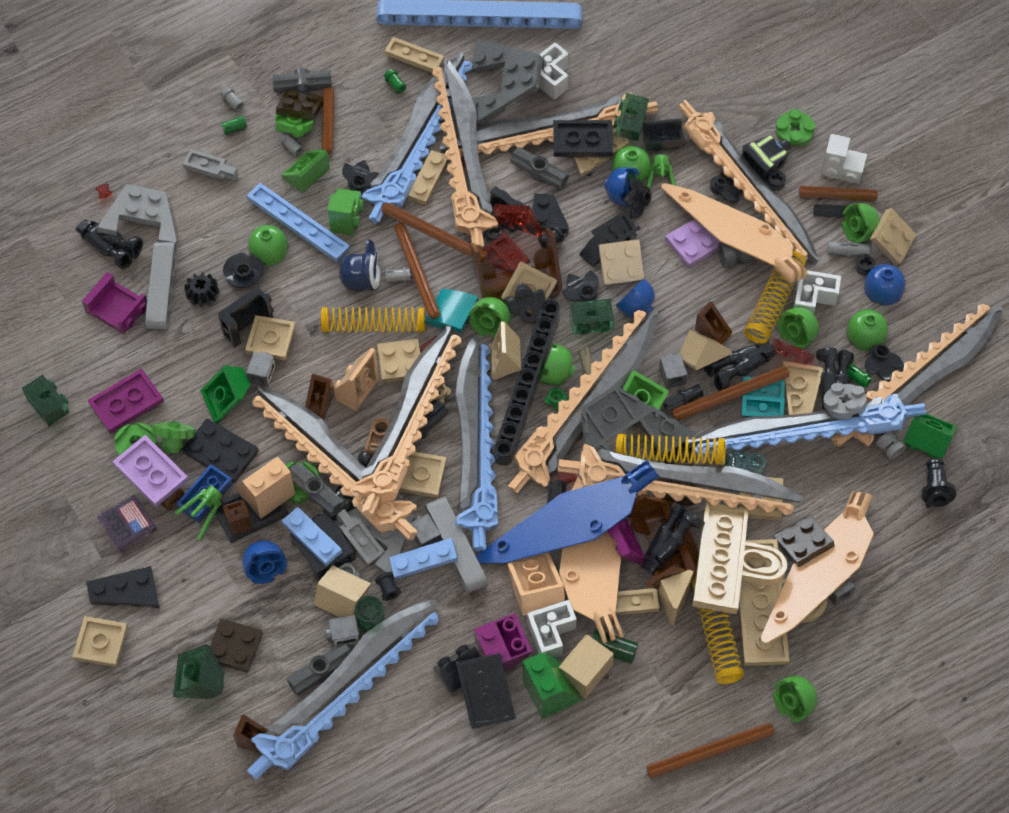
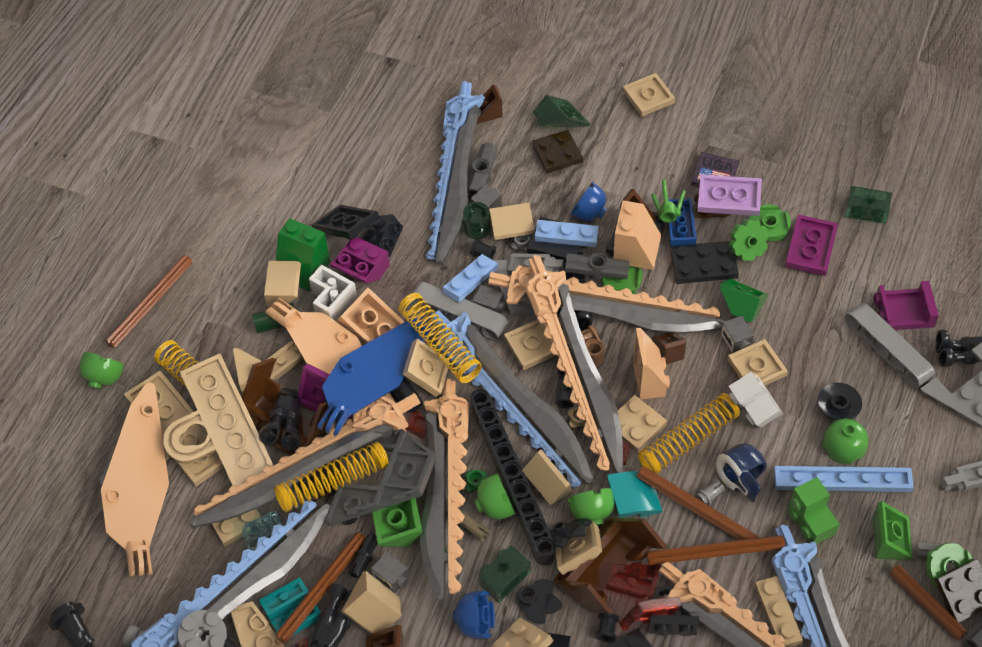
camera: 145 degrees right, 5 degrees down
black wing [86,566,160,608] -> none
black gear [184,272,219,307] -> none
black panel [218,286,274,348] -> none
black plate [342,160,379,193] -> none
plate [774,515,835,568] -> none
none -> yellow piece [398,293,482,383]
none -> tan plate [403,338,450,397]
none -> white brick [729,372,783,428]

